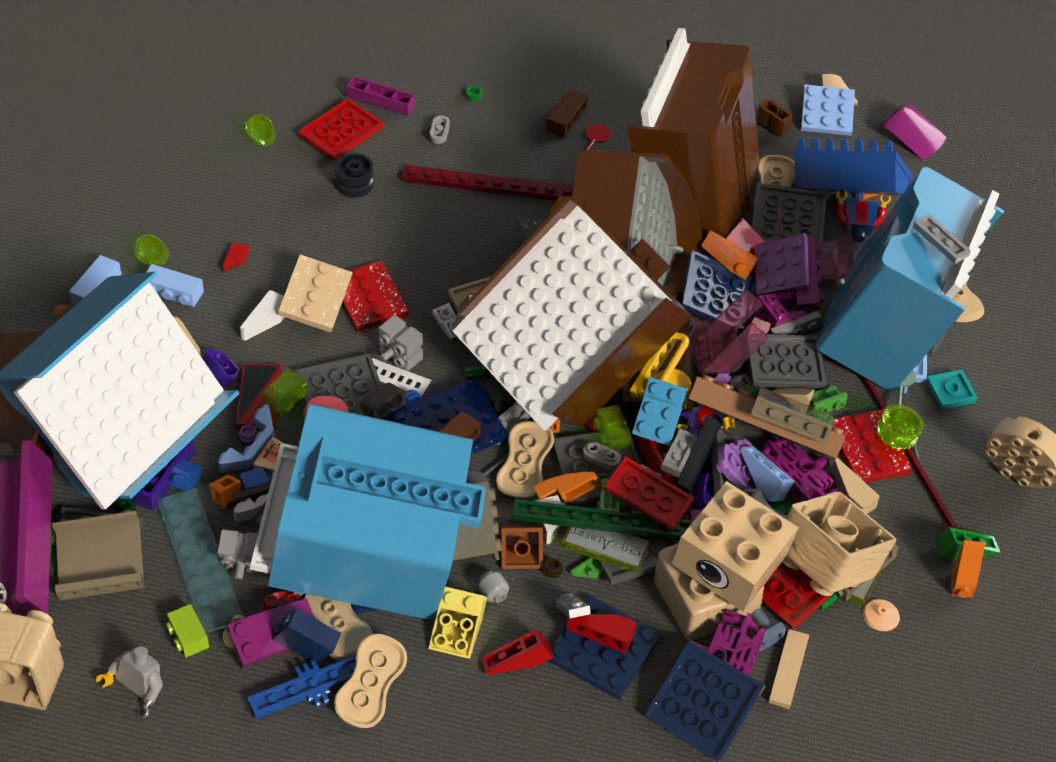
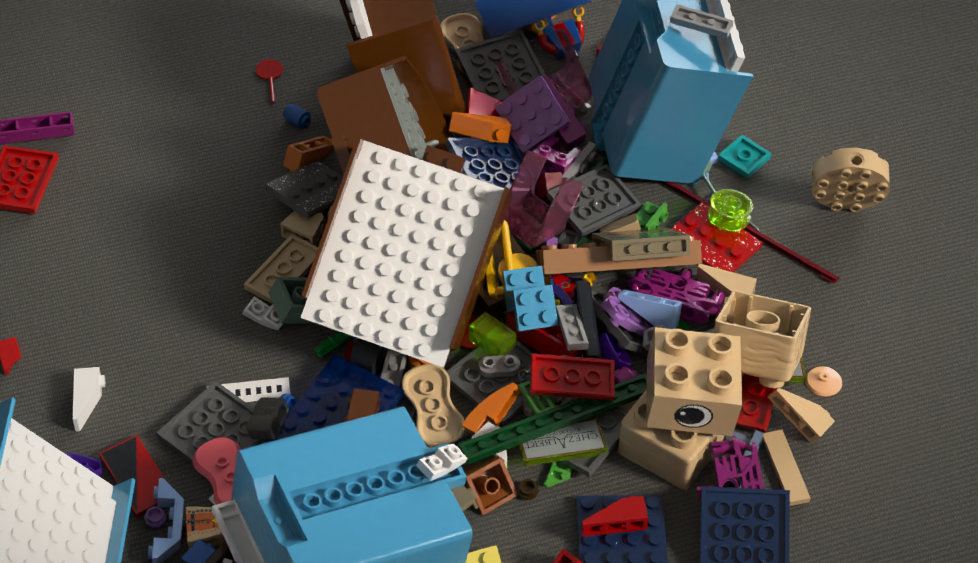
camera: 30 degrees left, 0 degrees up
clear neon green brick [261,368,308,416] -> none
tan plate [277,254,353,333] -> none
black wheel [335,153,374,198] -> none
red plate [342,260,409,332] -> none
light grey brick [379,315,423,371] -> none
dark red plate [402,165,574,201] -> none
light grey plate [430,115,450,144] -> none
green tile [466,85,484,102] -> none
light grey head [478,571,509,603] -> none
reddish brown brick [545,89,588,138] -> none
light grey plate [555,593,591,618] -> none
green slope [934,527,1001,560] -> none
orange slope [951,540,985,598] -> none
none -> white slope [416,444,468,481]
none -> tan slope [768,388,835,443]

